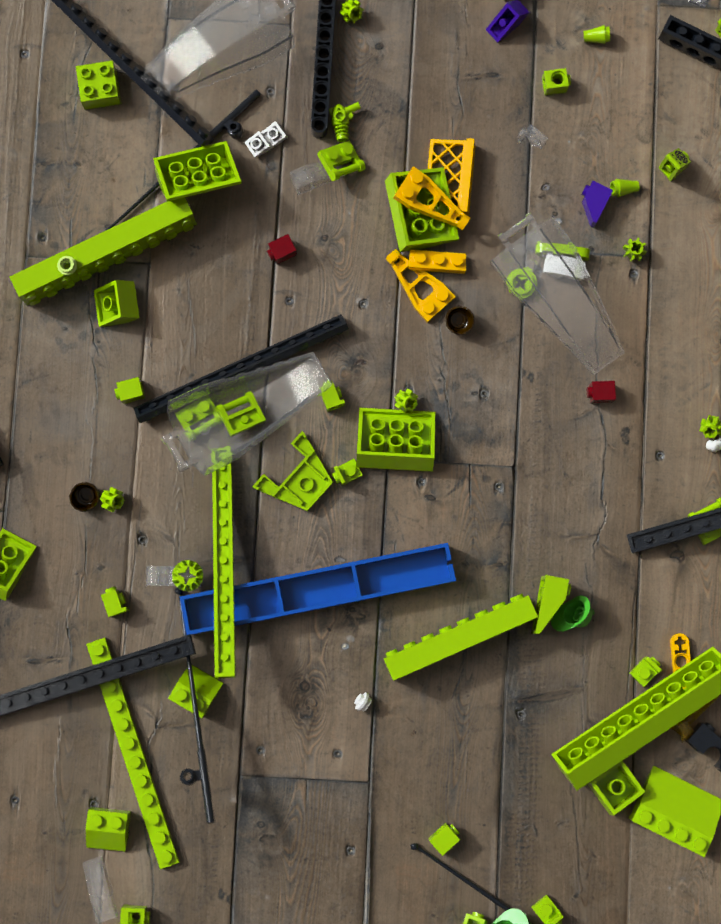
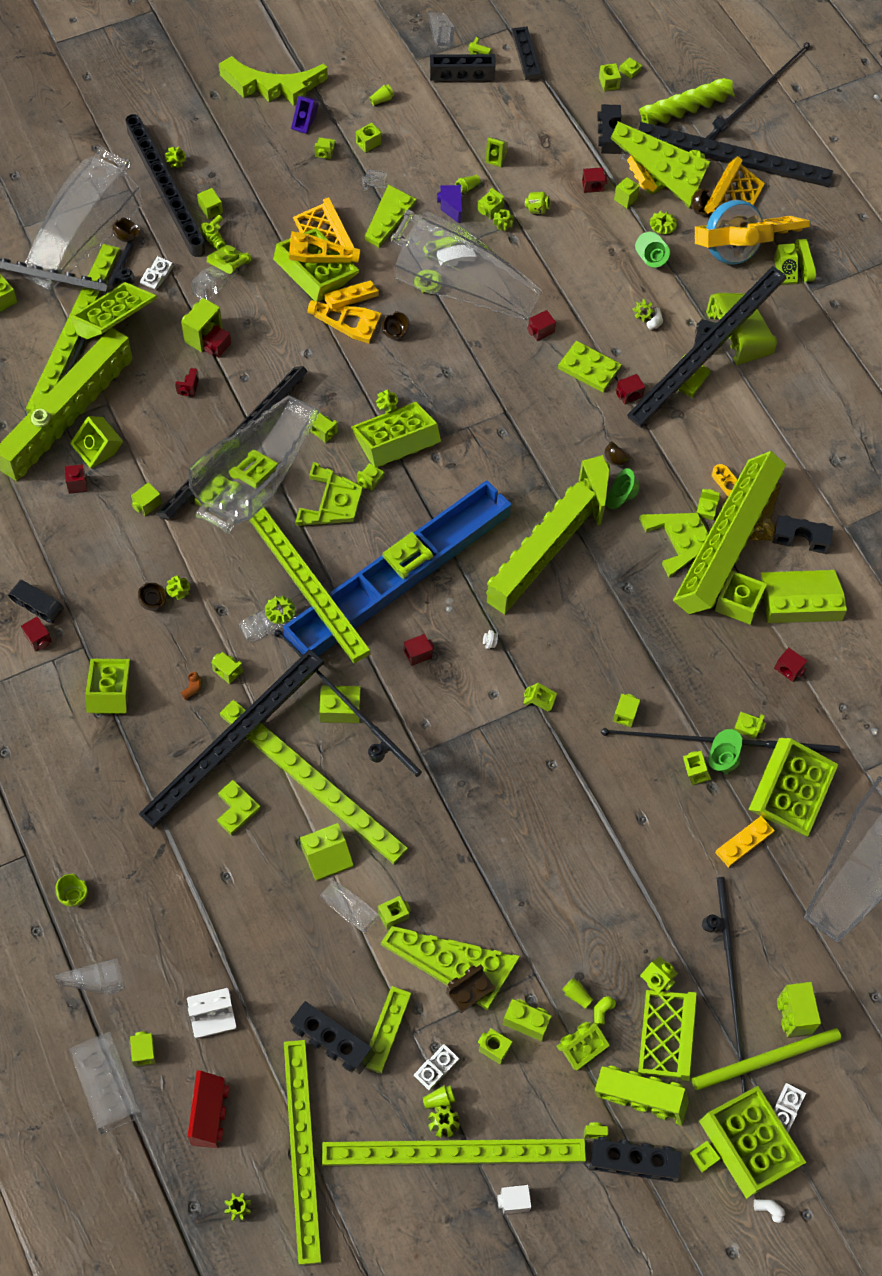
camera: 30 degrees left, 20 degrees down
none -> lime plate [26,244,120,413]
none -> dark red brick [65,464,87,494]
none -> dark brown hair [112,217,140,242]
none -> dark red bracket [175,368,199,397]
none -> dark orange arm [180,672,202,700]
none -> lime brick [181,298,223,352]
none -> lime brick [197,188,223,219]
none -> lime plate [217,780,261,836]
none -> lime bracket [314,137,335,159]
none -> lime wing [365,184,416,248]
none -> lime plate [382,532,433,579]
none -> dark red brick [403,634,434,666]
none -> lime brick [478,188,504,219]
none -> lime bracket [523,683,557,712]
none -> lime head [525,192,551,214]
none -> lime plate [558,341,622,393]
none -> dark brown hair [604,441,631,467]
none -> dark red brick [616,374,645,405]
none -> lime wing [639,513,708,578]
none -> dark red brick [774,647,807,682]

